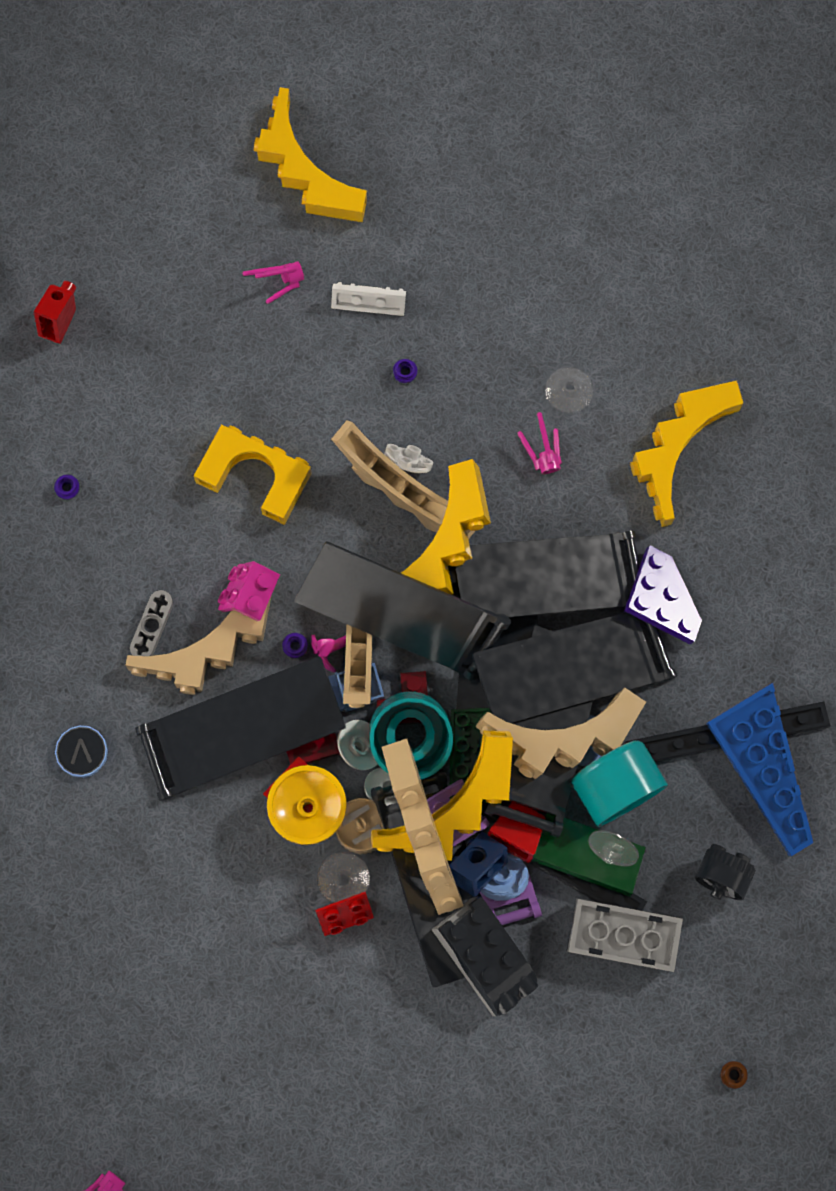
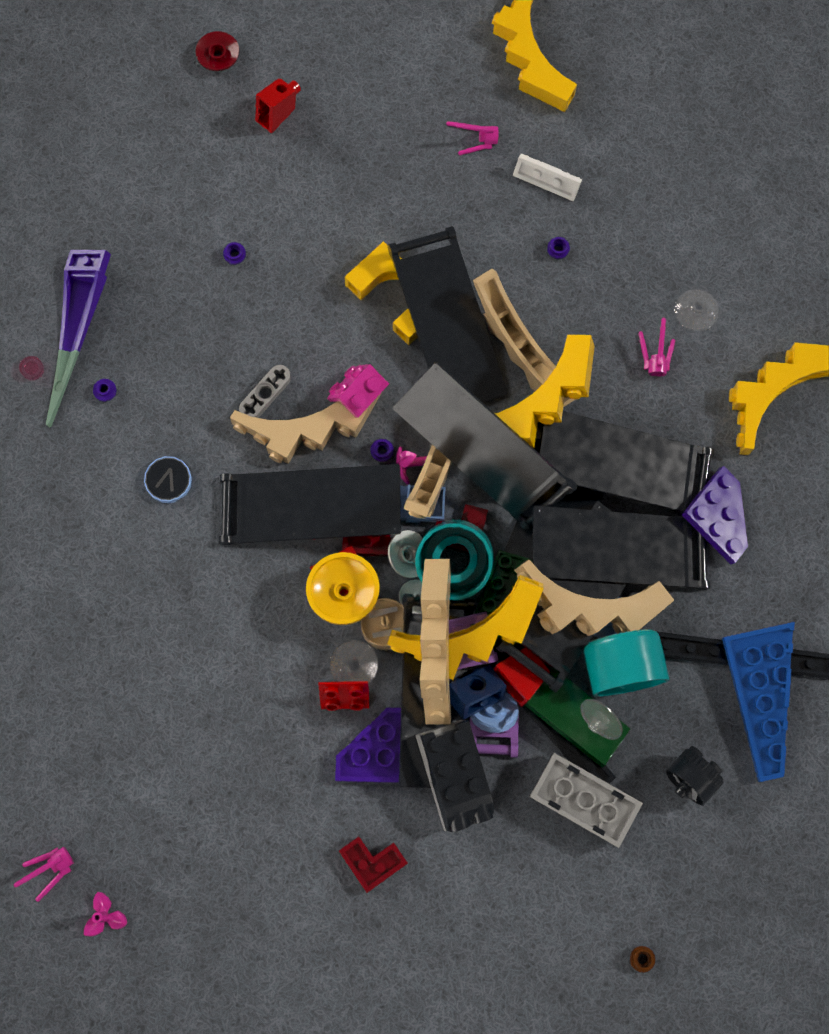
camera: 20 degrees right, 0 degrees up
white dish [384,444,433,473] -> none
none -> dark purple plate [335,708,401,783]
none -> dark red plate [339,836,408,893]
none -> black flag [387,226,508,403]

